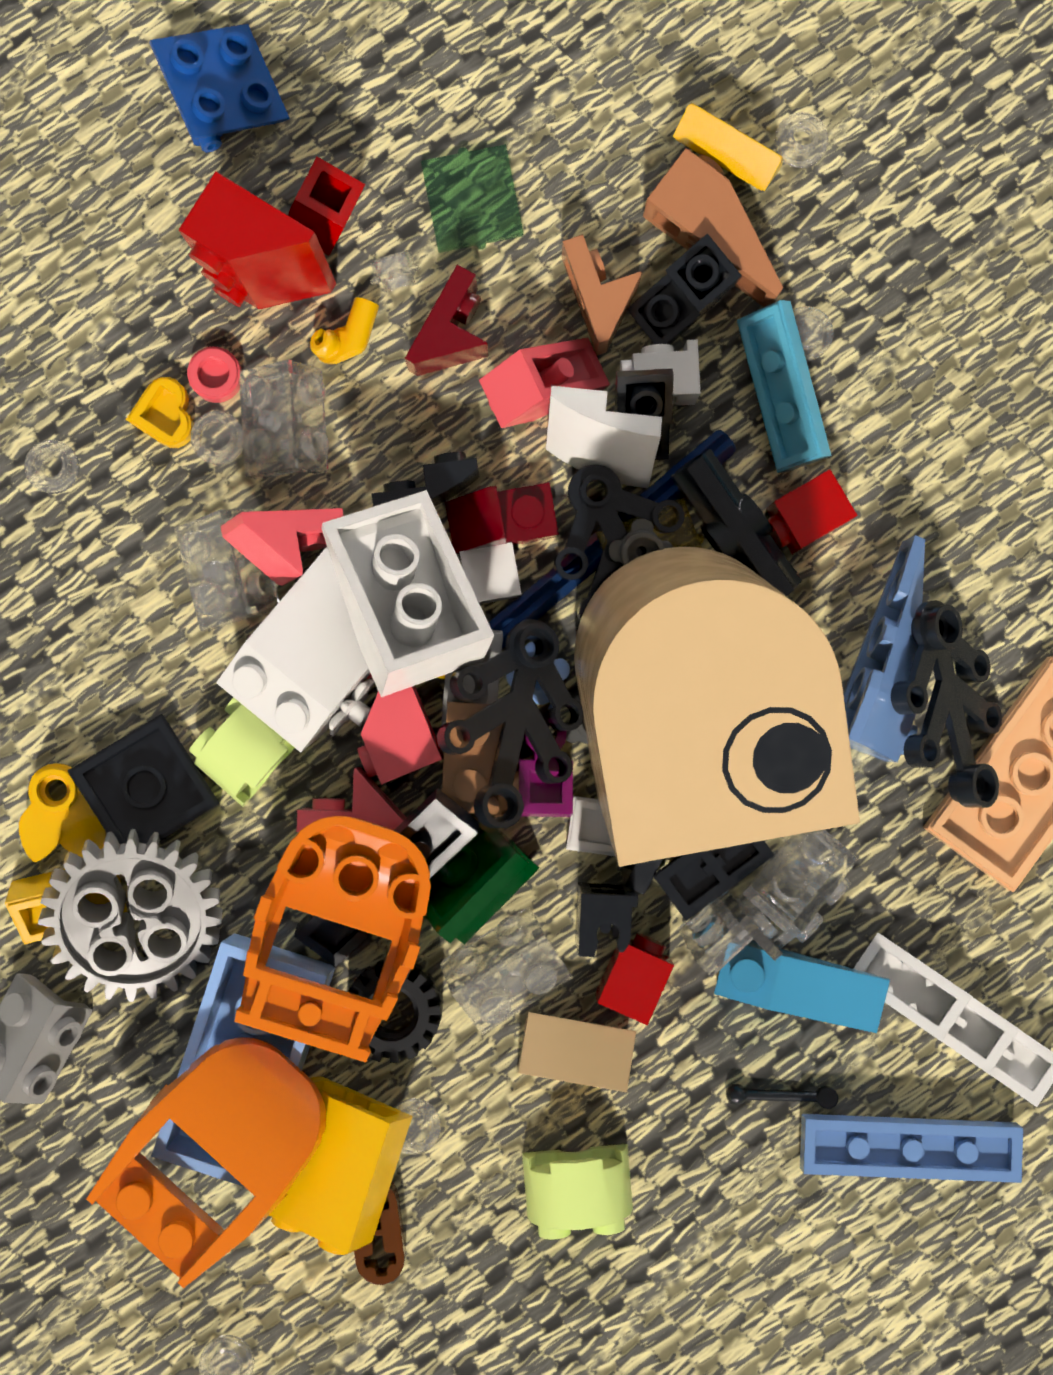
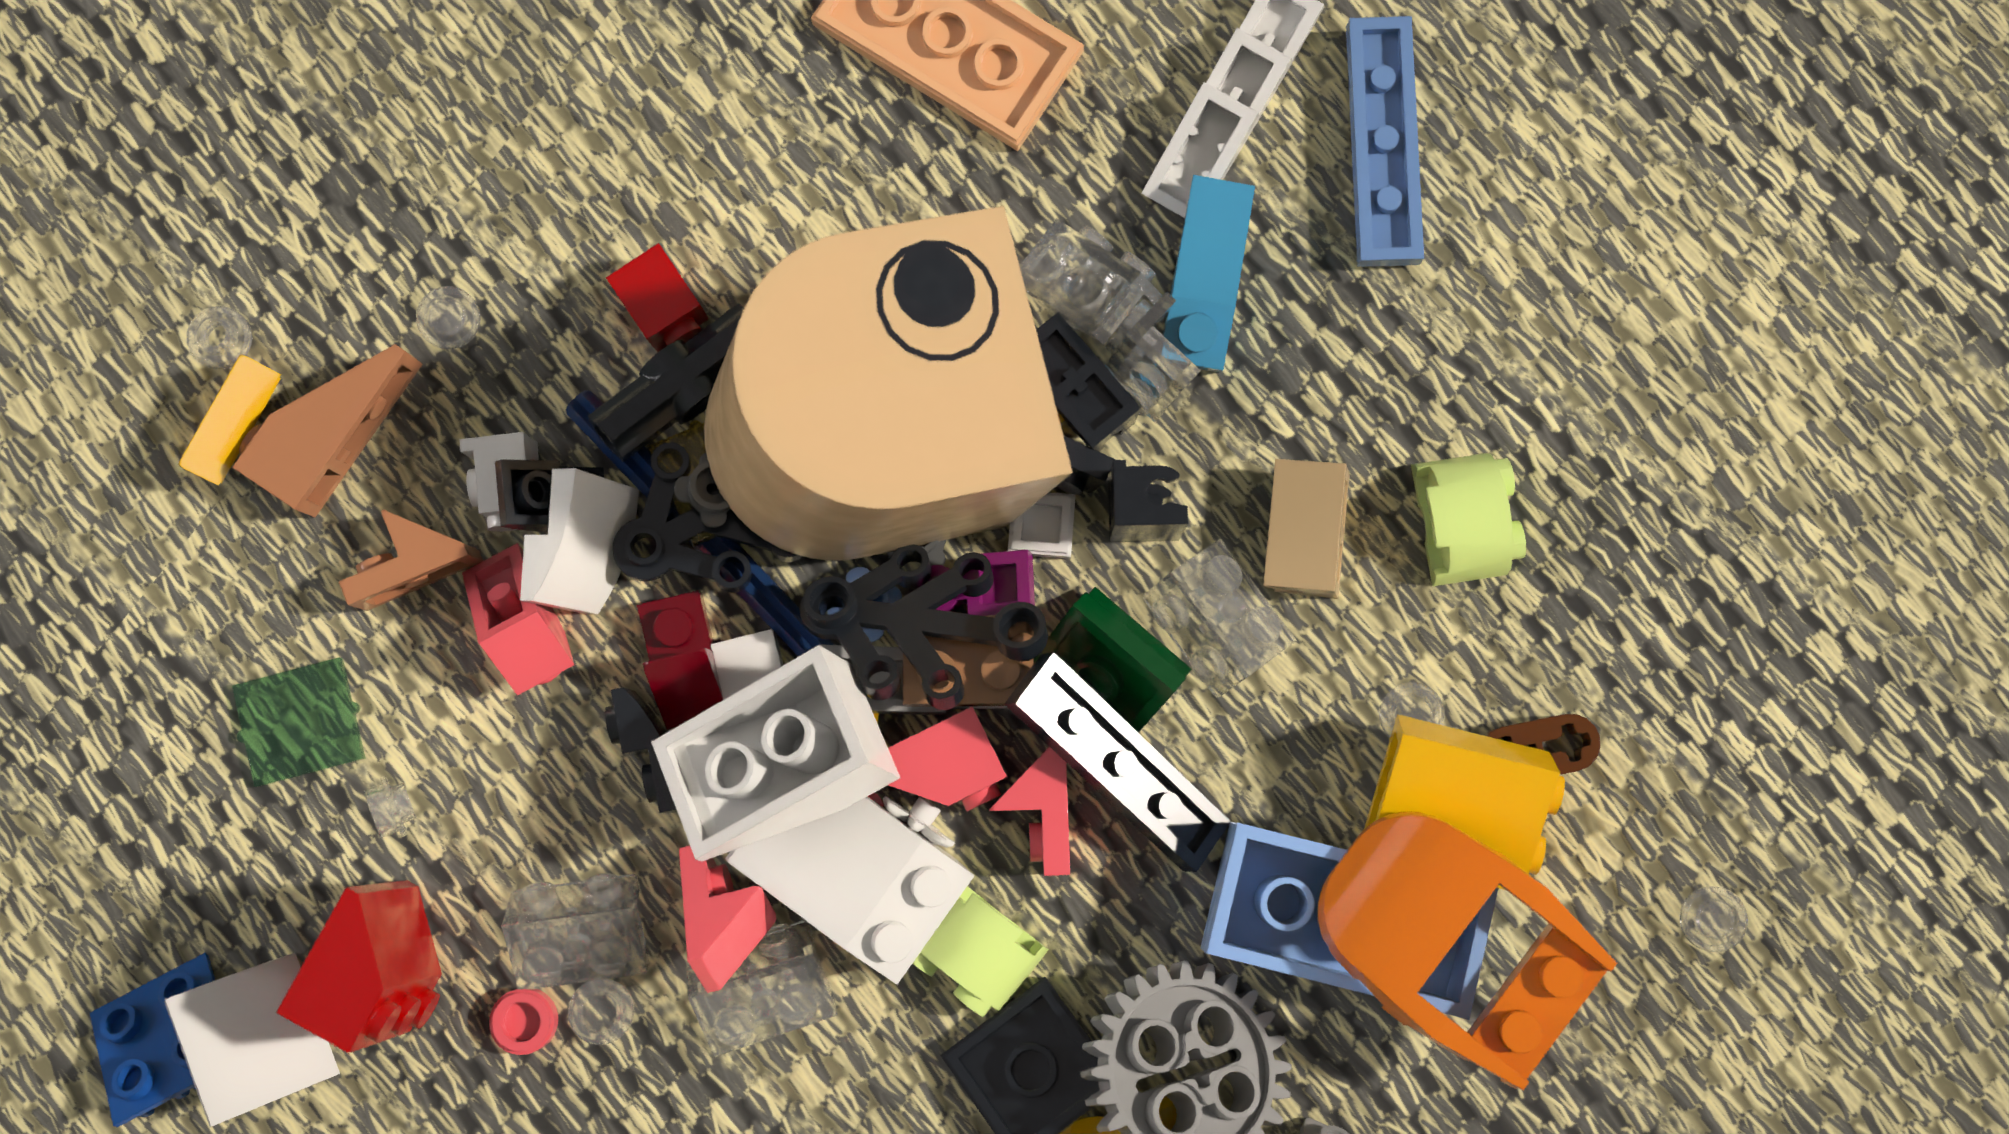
camera: 90 degrees left, 5 degrees down
yellow tile [125,377,195,448] -> none
orange slope [234,816,431,1063] -> none
red brick [288,156,366,256] -> none
yellow arm [310,297,379,364] -> none
black tyre [348,960,443,1063] -> none
dark red slope [404,264,489,376] -> none
red brick [595,933,674,1026] -> none
black slope [627,233,742,345] -> none
black hinge [726,1084,839,1109] -> none
medium azure tile [737,300,832,473] -> none
medium blue wedge [843,535,925,763] -> none
black plant [891,600,1002,808] -> none
none -> white slope [164,953,340,1127]

